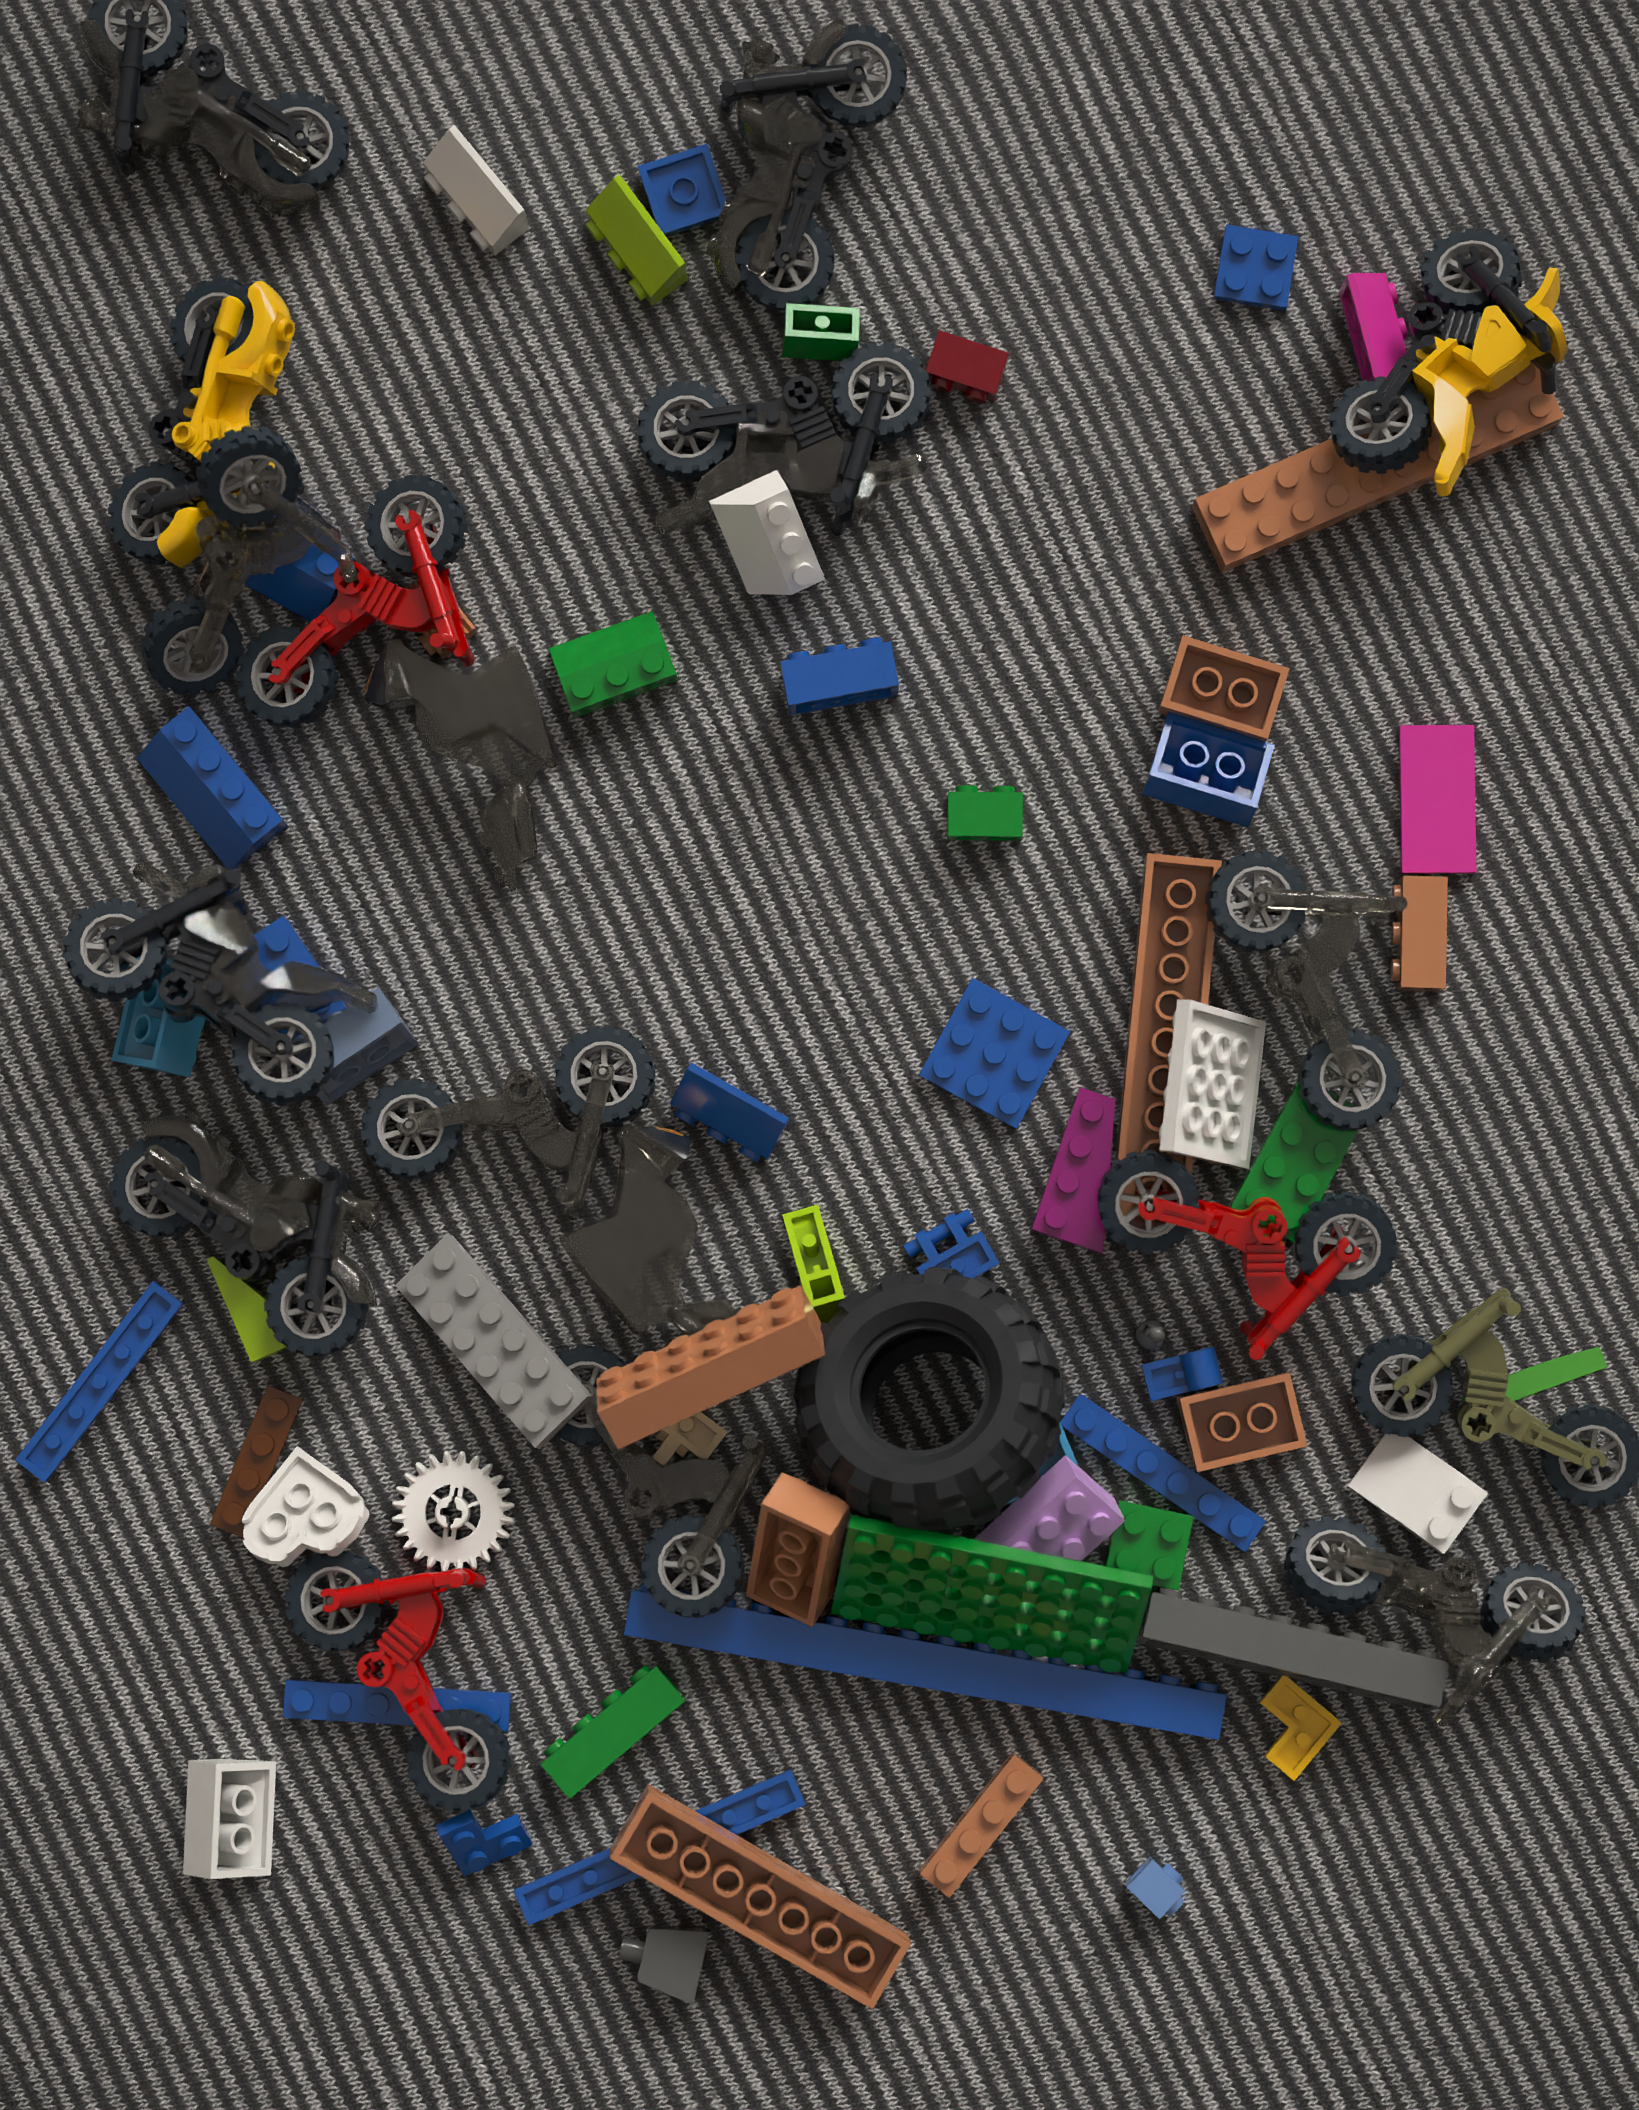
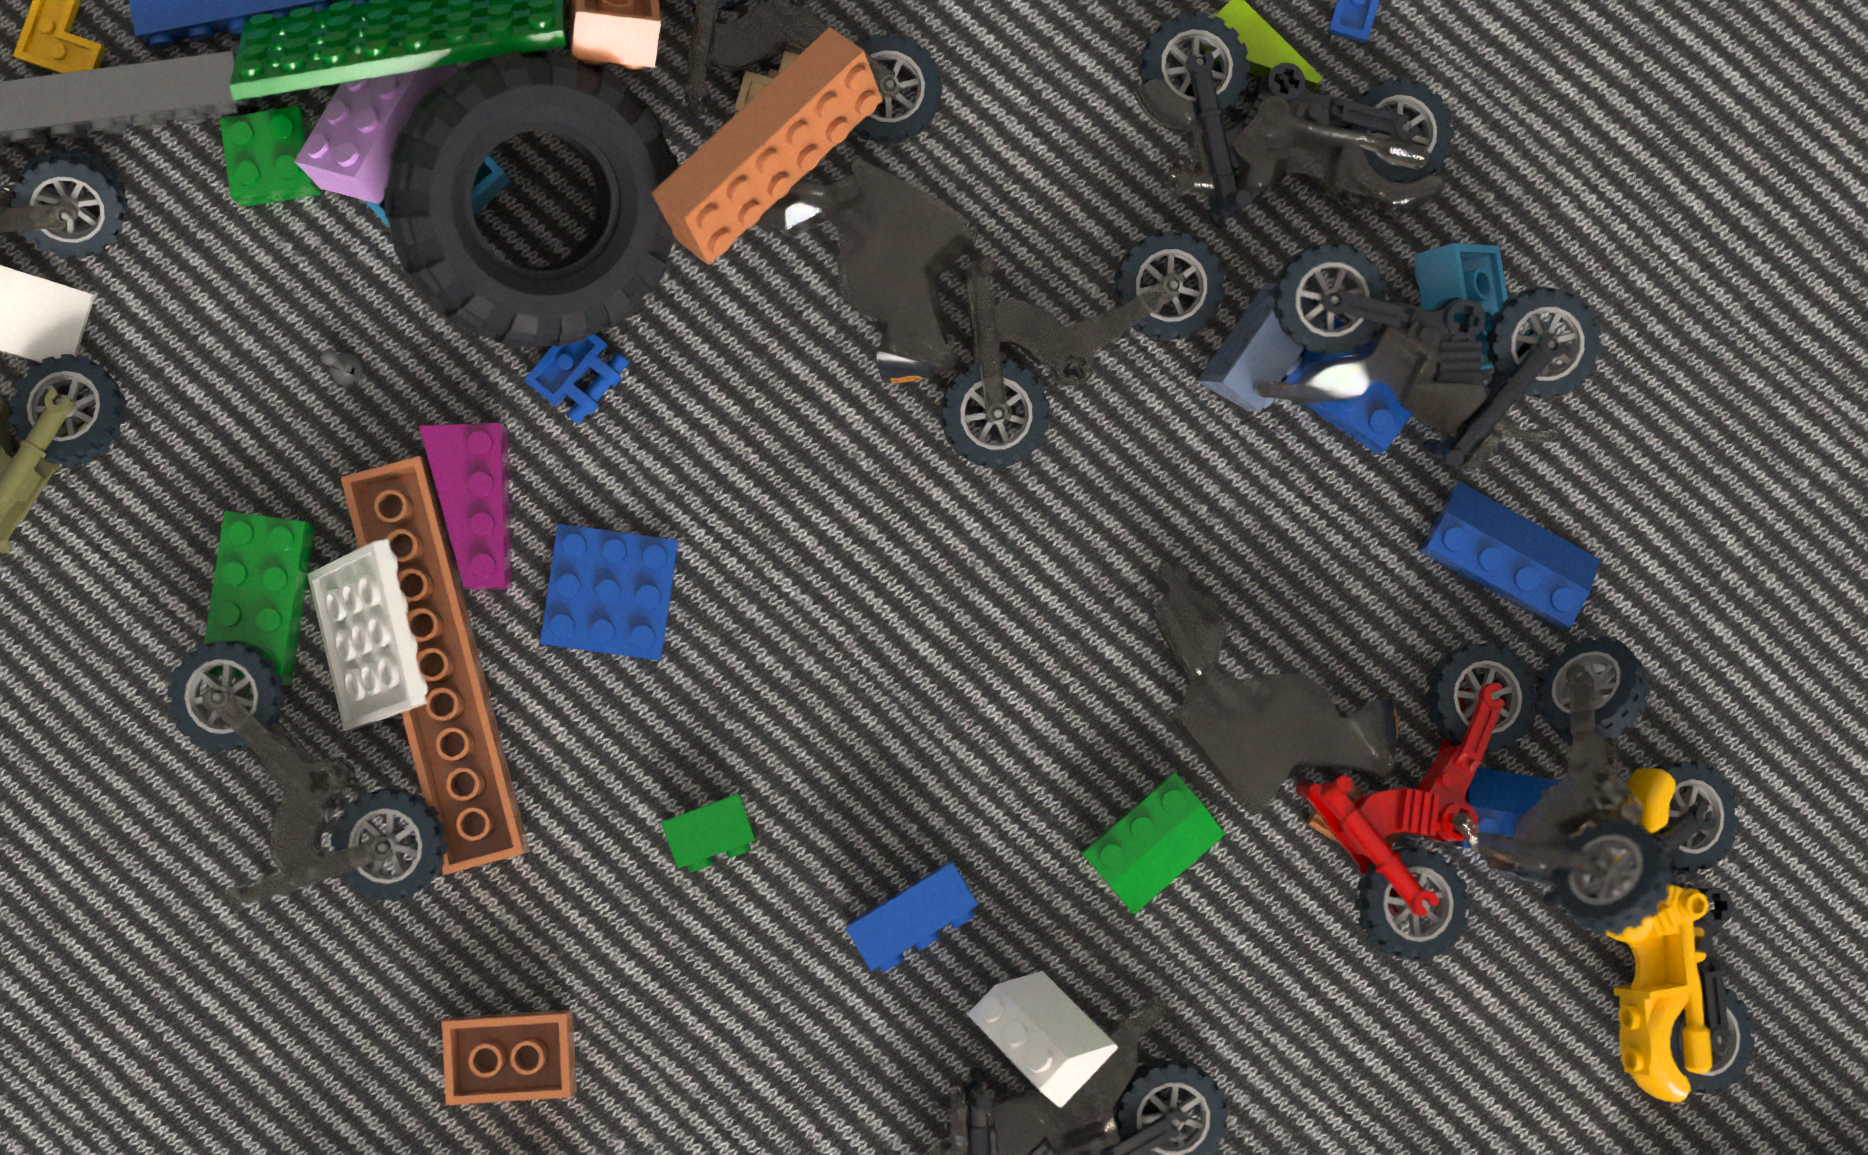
camera: 155 degrees right, 0 degrees up
light grey plate [395,1234,593,1449] -> none
blue slope [670,1063,790,1163] -> none
lime slope [782,1205,845,1324] -> none
blue plate [1060,1393,1266,1552] -> none
piece [1097,1150,1397,1360] -> none
blue plate [1141,1346,1224,1401] -> none
blue slope [1142,712,1275,827] -> none
nougat brick [1176,1373,1307,1472] -> none
nougat brick [1390,876,1448,992] -> none
dark pink tile [1398,725,1477,874] -> none

